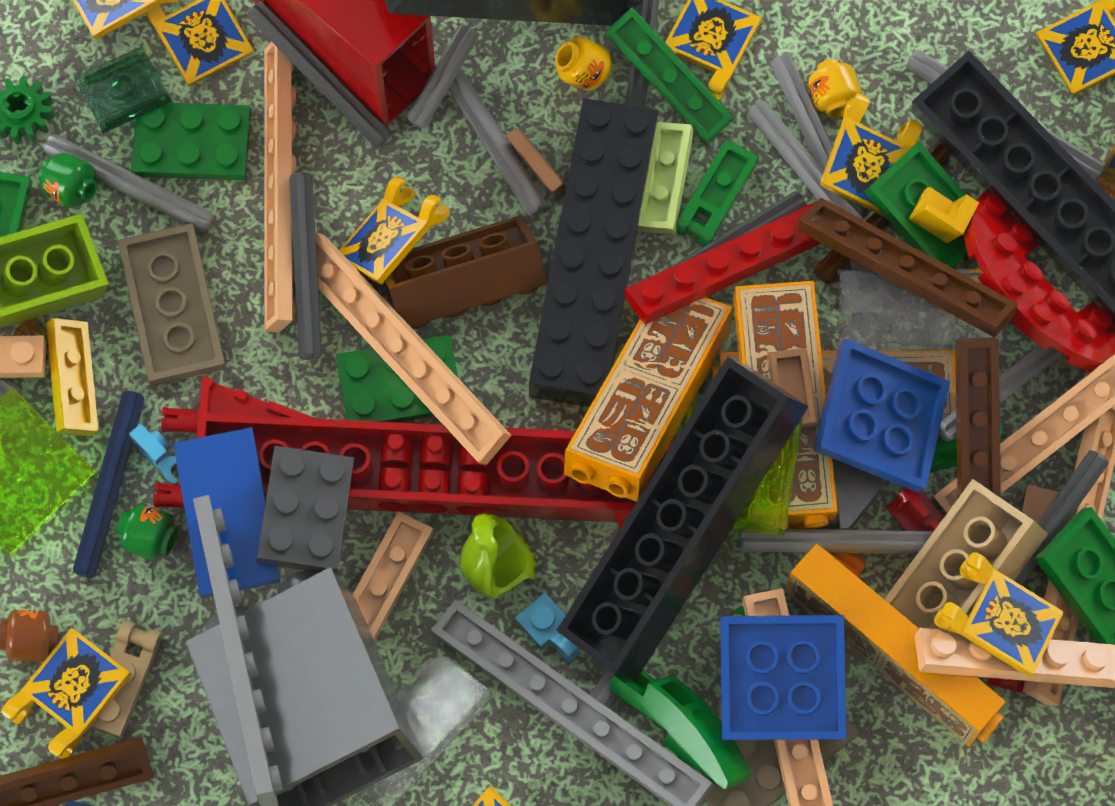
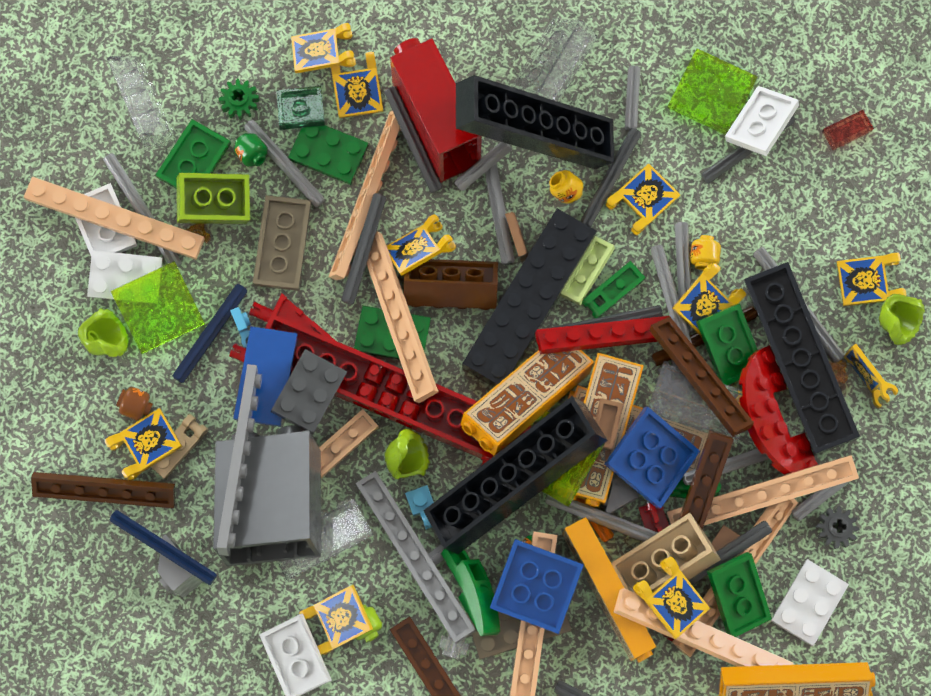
camera: 20 degrees right, 5 degrees up
yellow plate [46,318,99,436] -> none
green head [116,503,179,561] -> none
green tile [605,7,735,144] -> none
yellow panel [909,187,979,243] -> none

